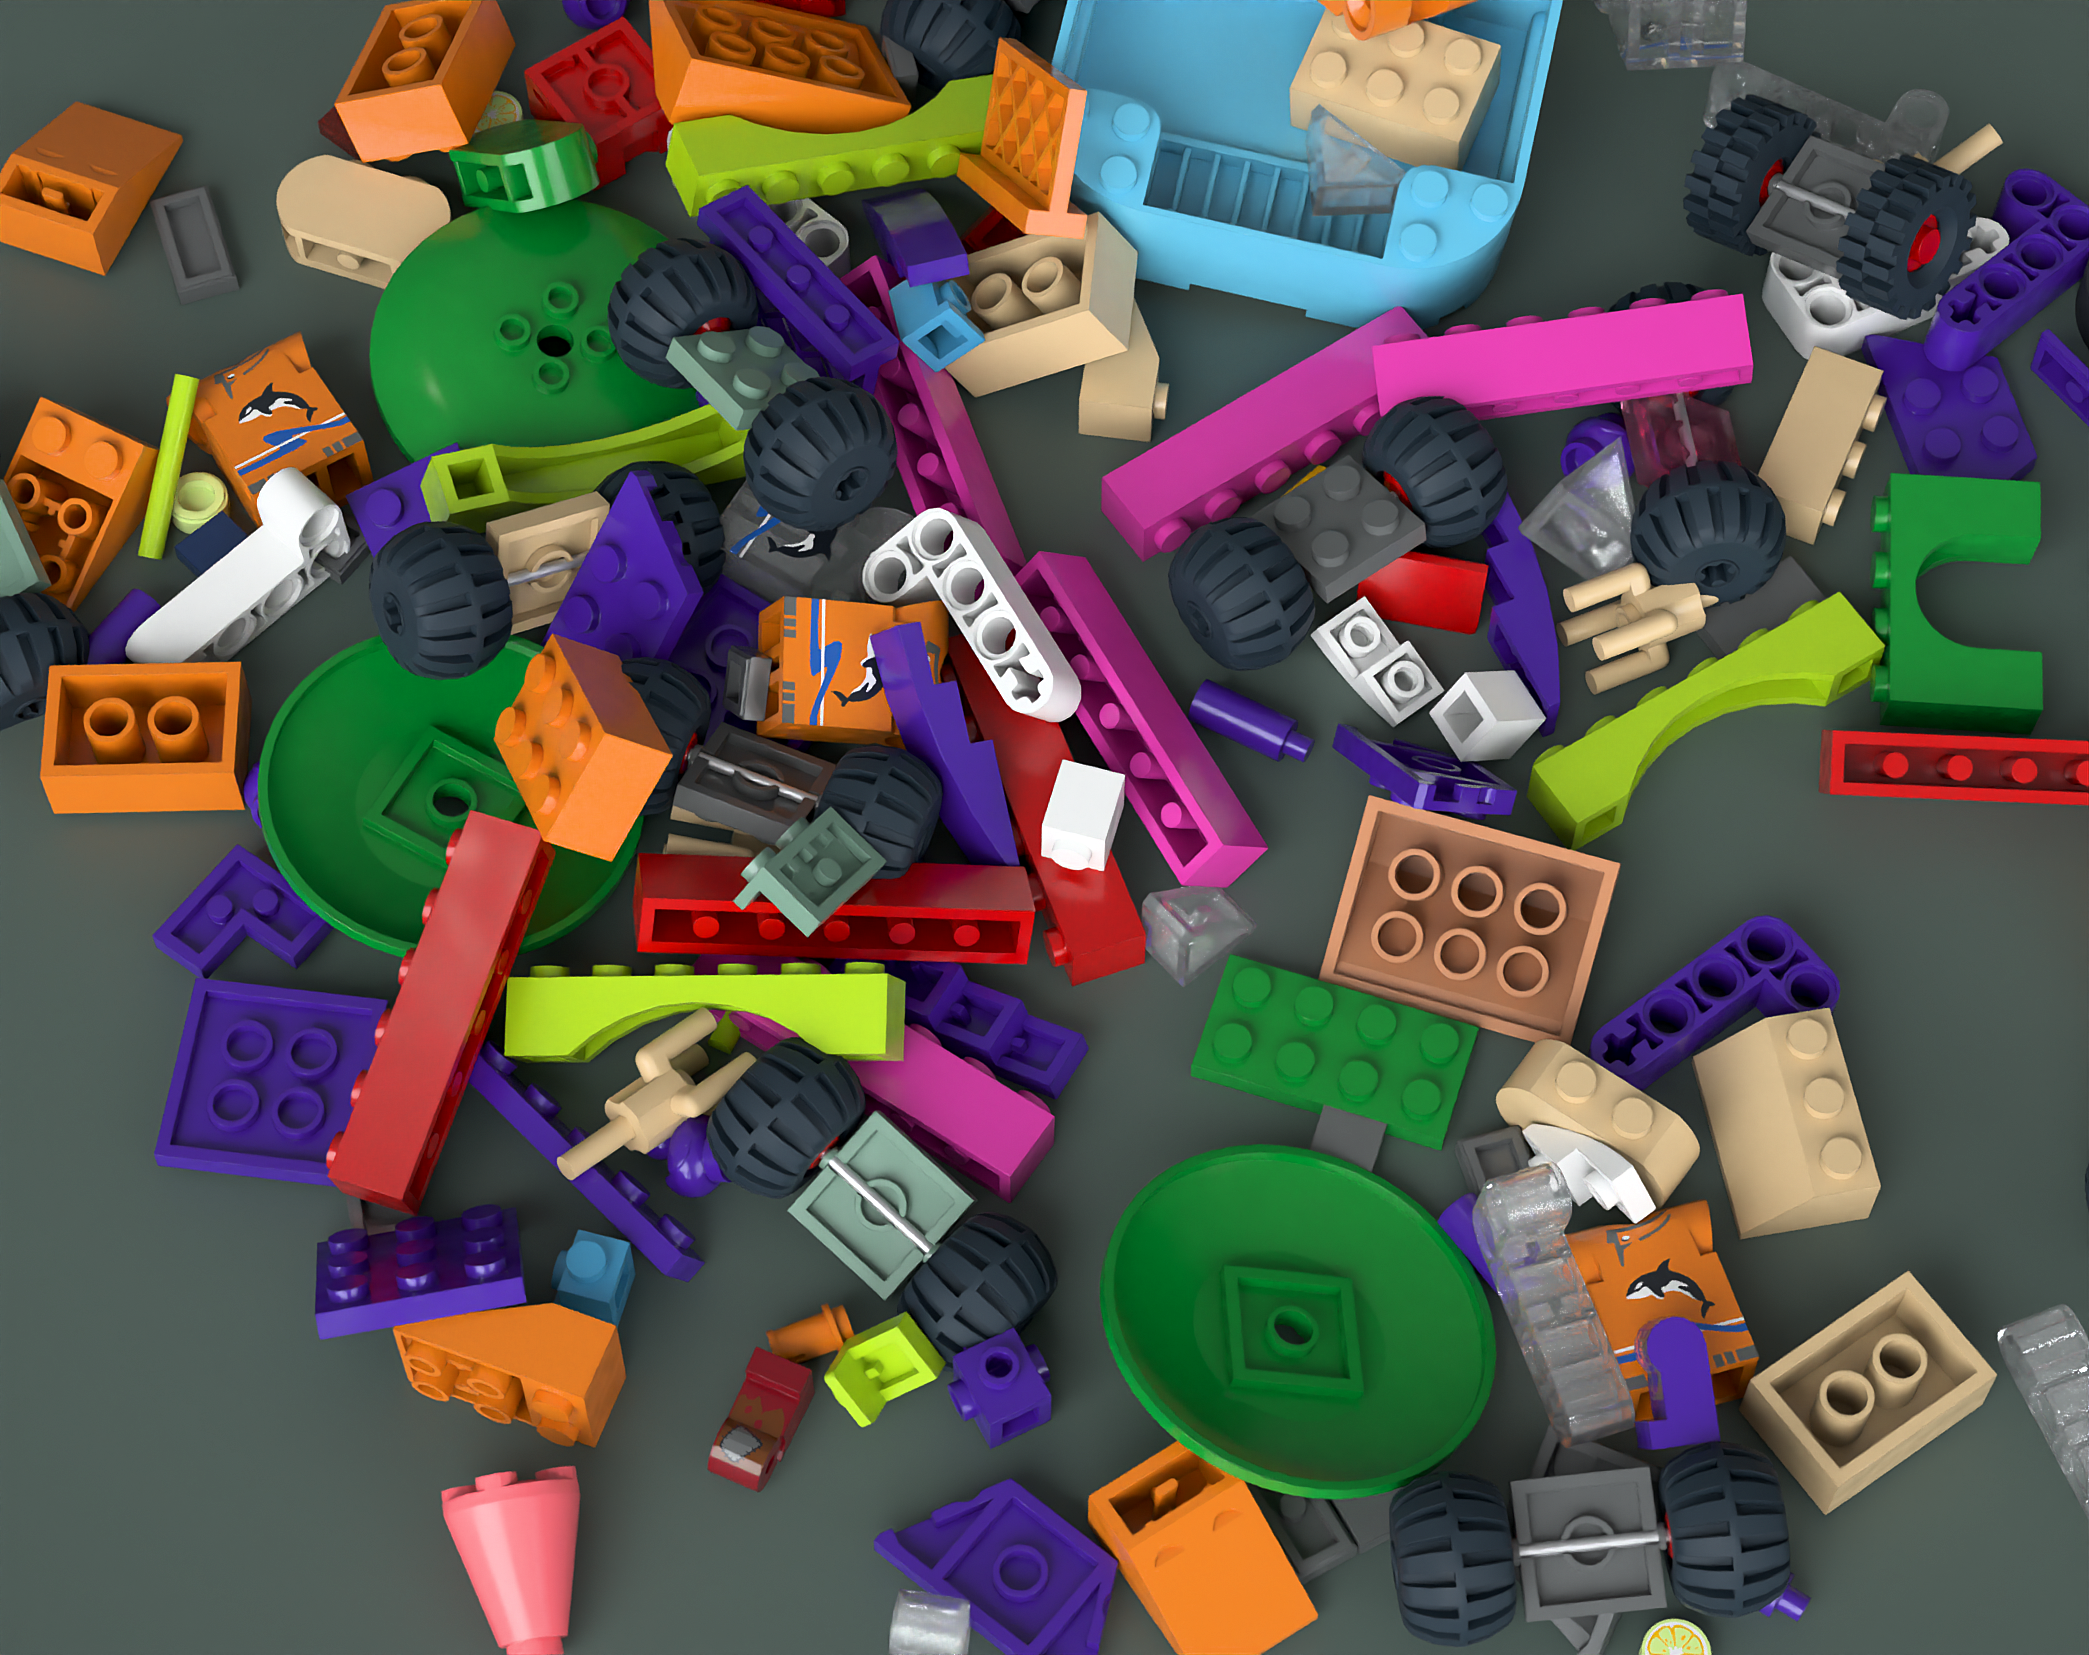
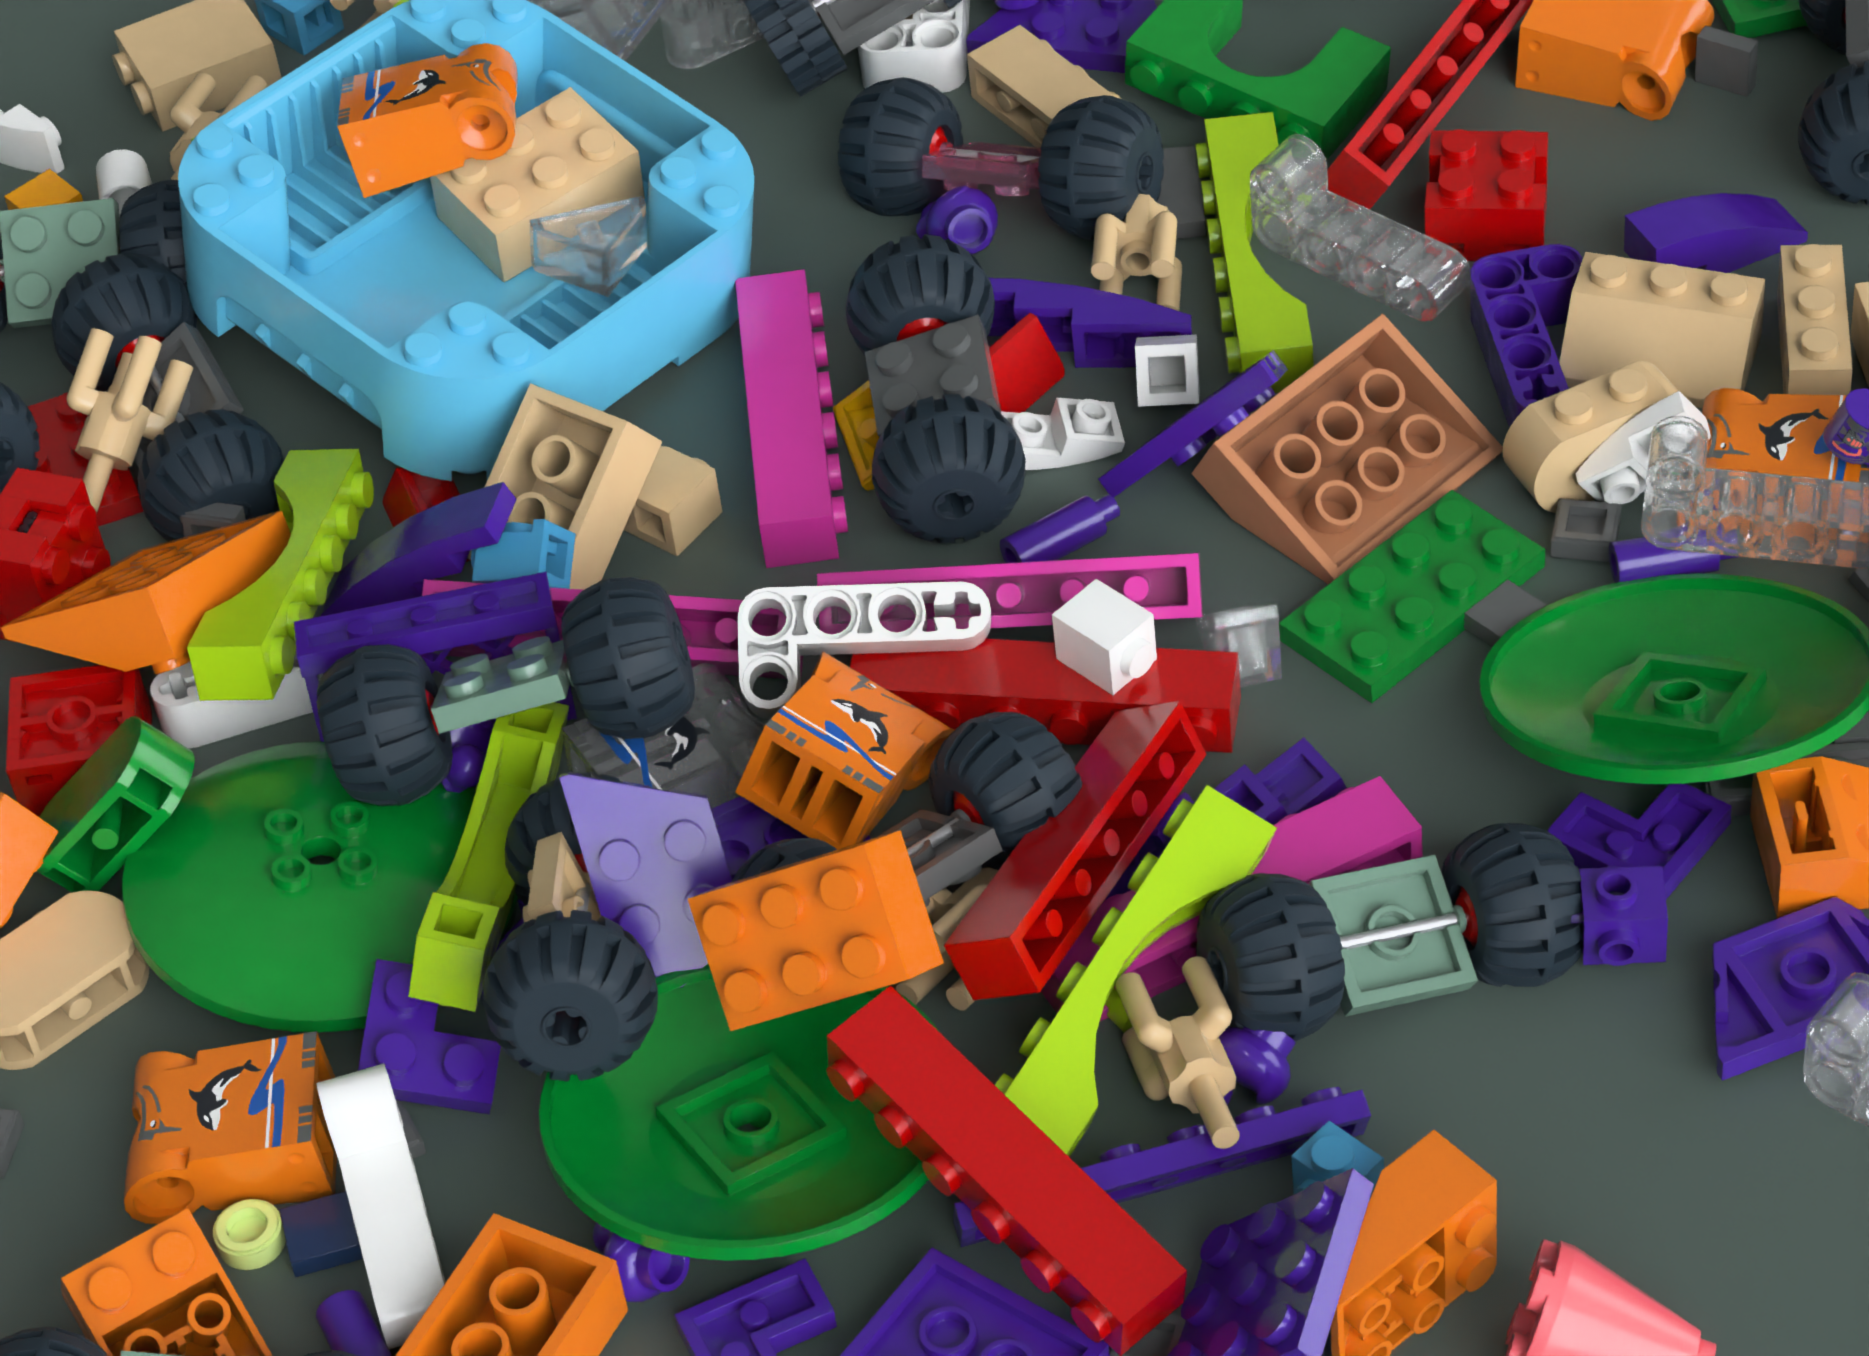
camera: 55 degrees left, 15 degrees down
lime bar [138,374,200,560] -> none
dark red leg [708,1346,815,1493] -> none
dark grey tile [722,645,772,721] -> none
sand green bracket [733,807,887,937] -> none
orange pin [766,1303,854,1364] -> none
lime bracket [824,1311,946,1427] -> none
dark purple slope [869,621,1020,866] -> none
orange fence [957,37,1087,239] -> none
dark pink brick [1371,289,1753,421] -> none
clear slope [1518,436,1635,580] -> none
none -> clear beam [1250,134,1471,322]
none -> red piece [1425,129,1548,261]
none -> dark purple plate [1547,784,1732,899]
none -> dark purple slope [1624,193,1808,273]
none -> tan brick [1777,244,1853,395]

